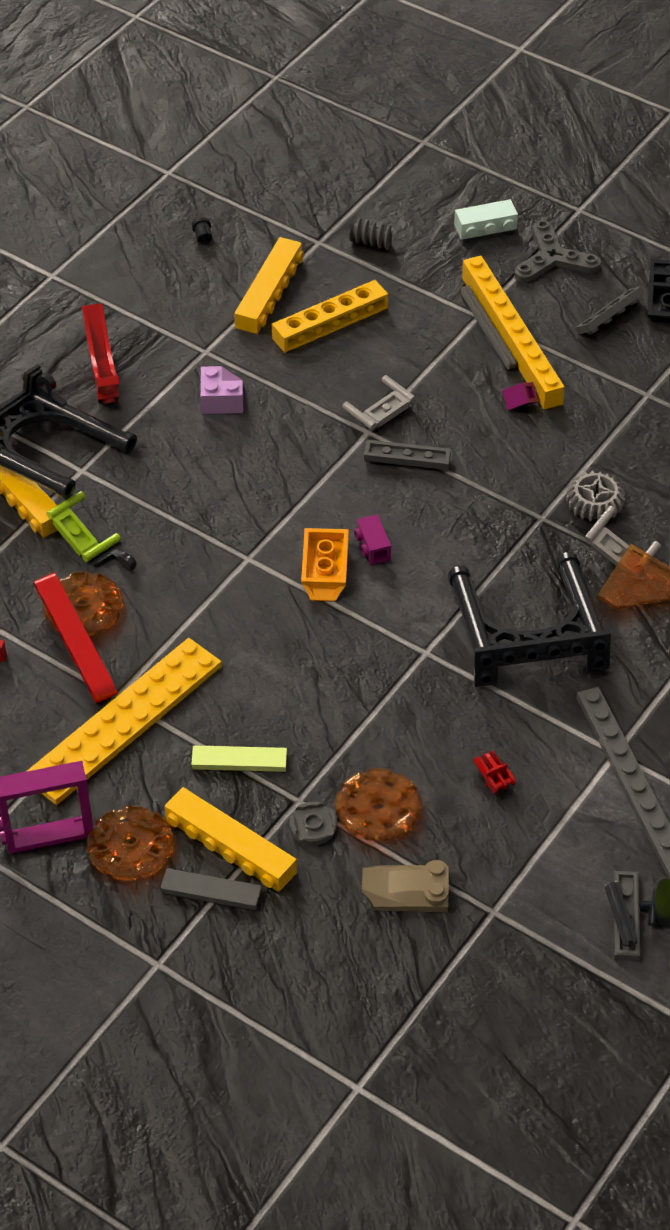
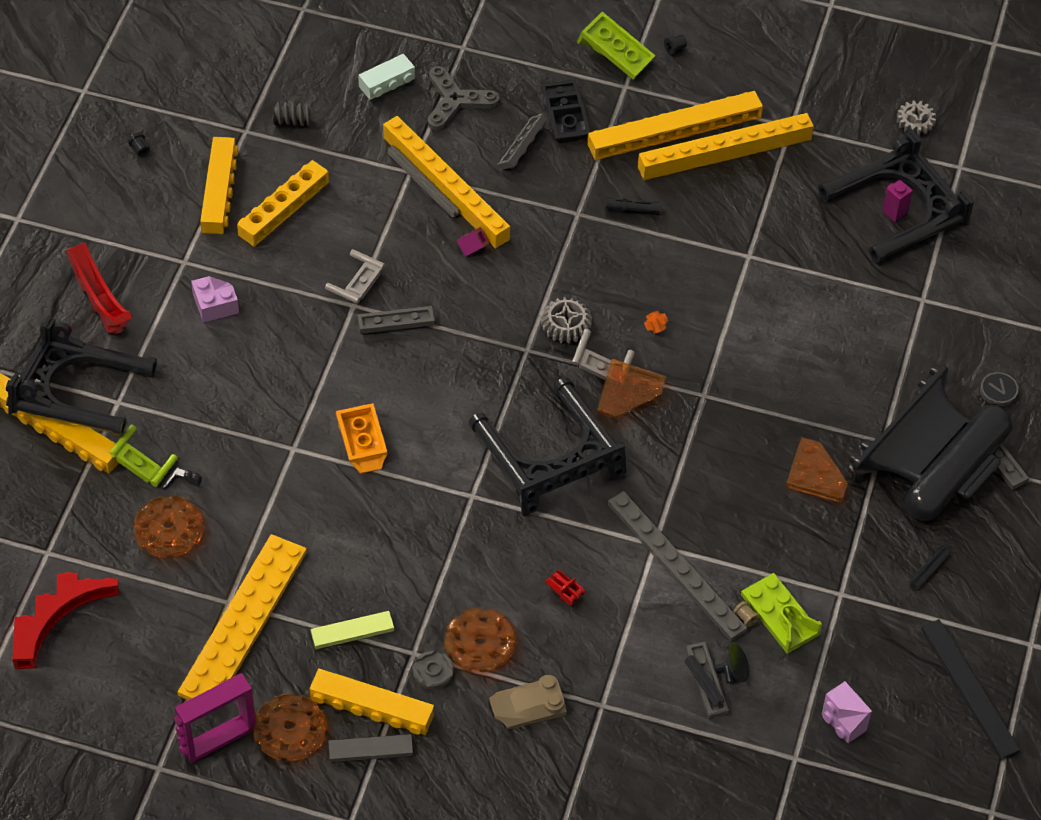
camera: 20 degrees left, 5 degrees up
red beam [33,572,118,704] -> none
magenta brick [354,514,391,565] -> none

